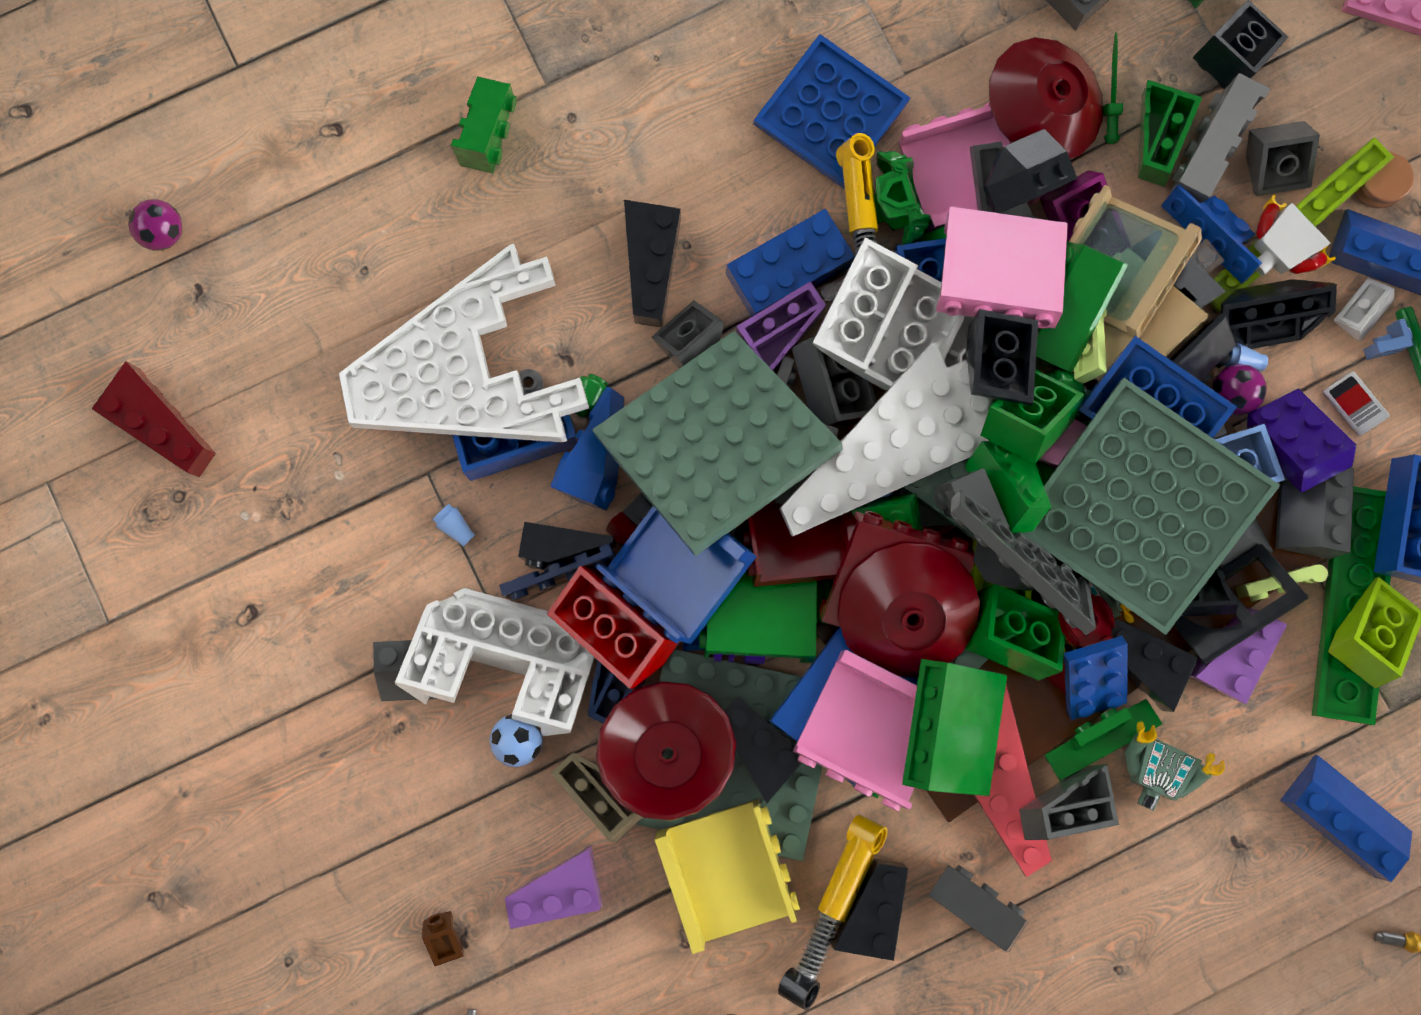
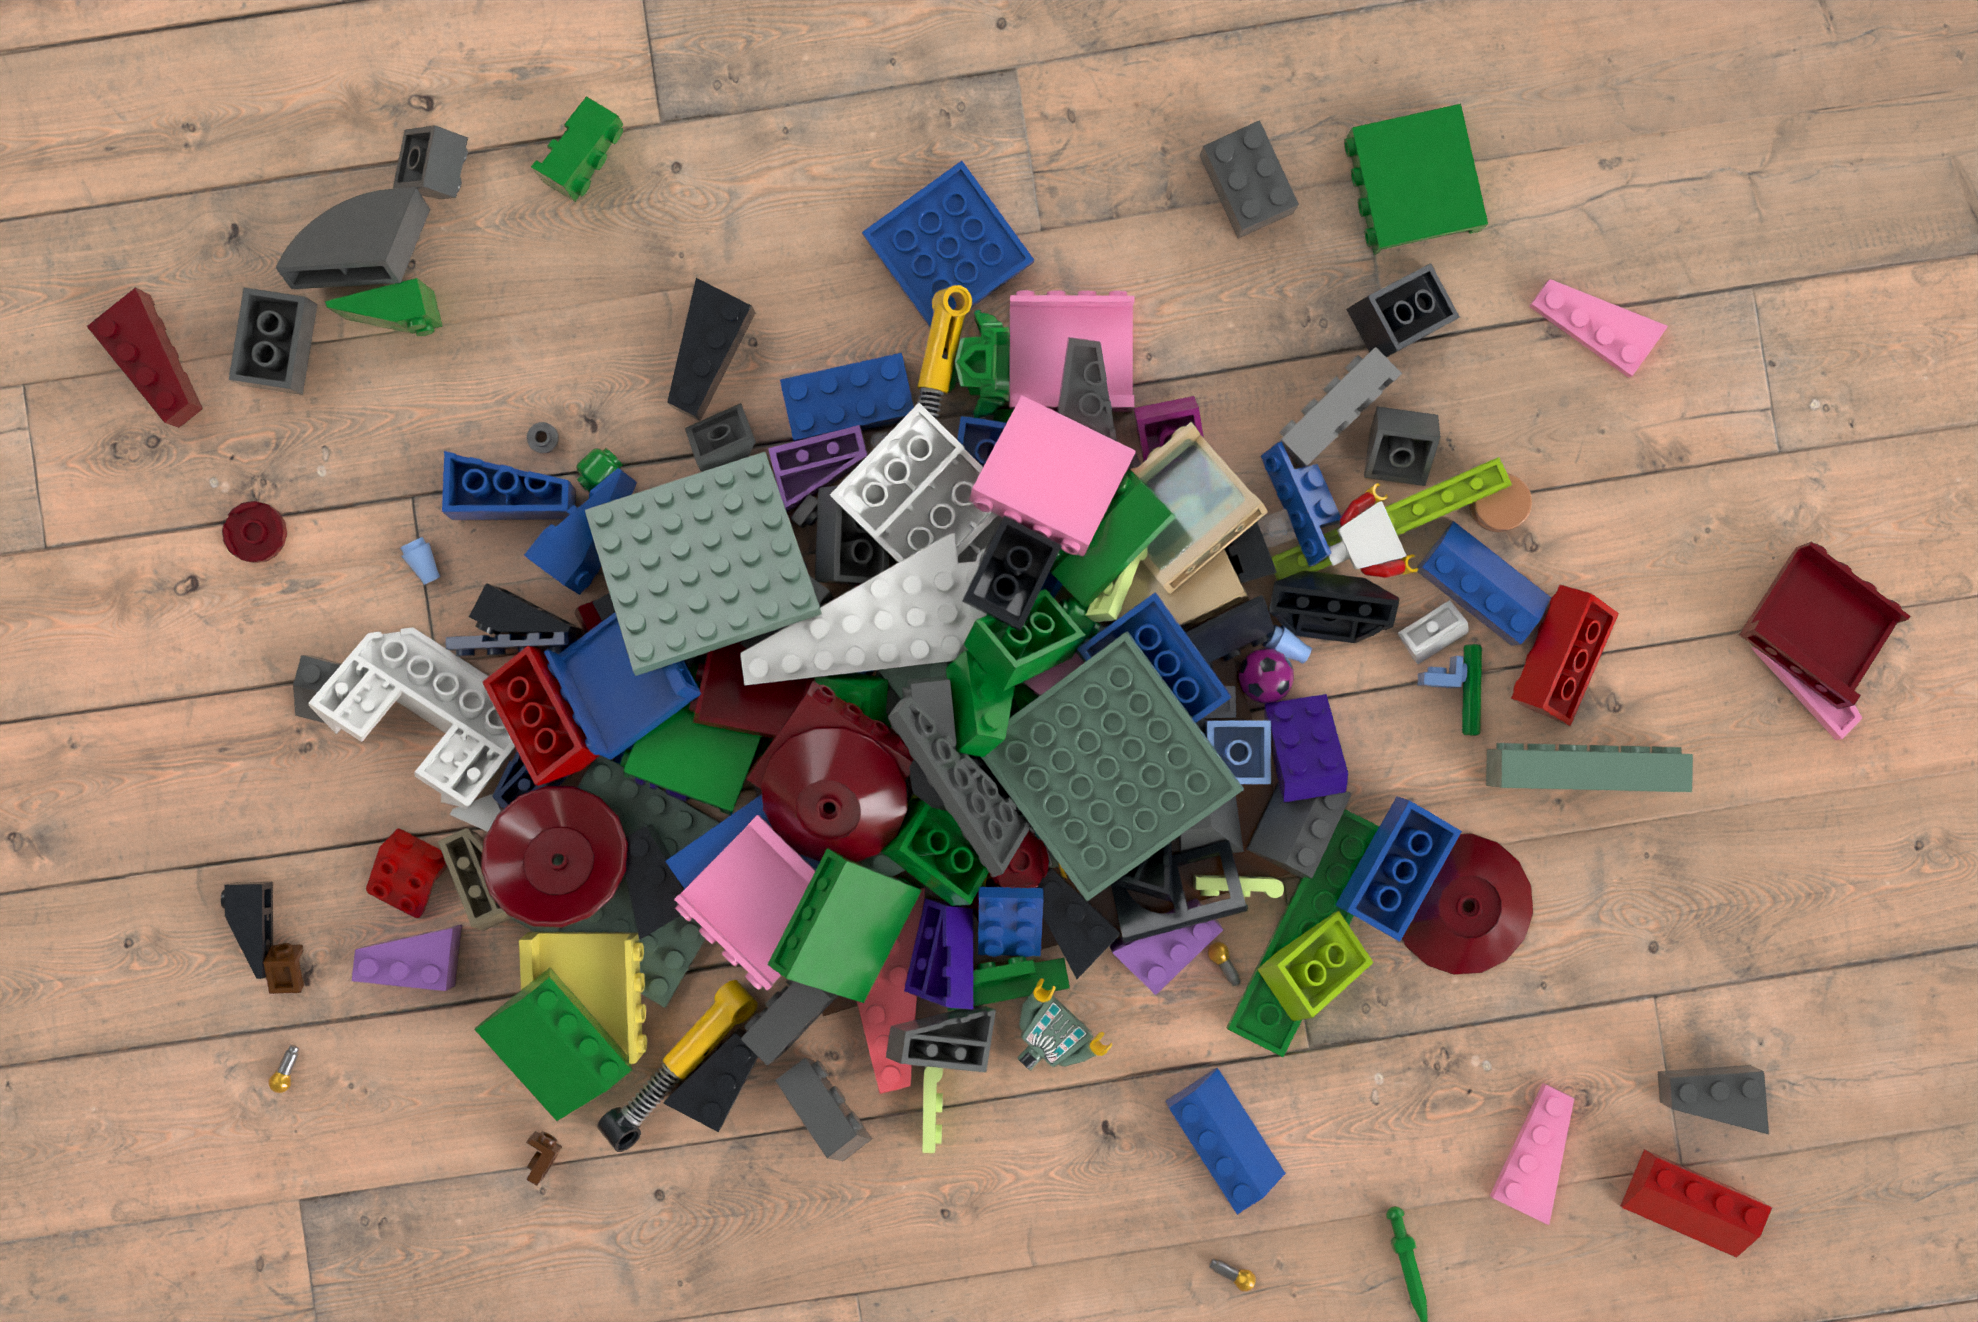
camera: 20 degrees right, 5 degrees up
magenta piece [128,199,182,251] -> none
white wing [339,244,589,442] -> none
light blue piece [489,714,543,767] -> none
black wedge [983,129,1077,213] -> none
dark red dish [989,37,1103,159] -> none
green sword [1103,32,1123,144] -> none
green wedge [1138,80,1203,187] -> none
slope [1323,371,1390,437] -> none
none -> black slope [221,882,273,979]
none -> dark red tile [222,501,287,563]
none -> dark grey brick [229,287,318,395]
none -> dark grey brick [276,187,430,289]
none -> green slope [325,278,443,336]
none -> red bracket [366,828,448,918]
none -> dark grey slope [393,125,468,199]
none -> white slope [450,794,503,832]
none -> green slope [474,967,632,1121]
none -> dark grey brick [741,979,839,1066]
none -> dark purple wedge [904,899,973,1009]
none -> yellowish green plate [922,1066,943,1153]
none -> piece [1208,942,1241,986]

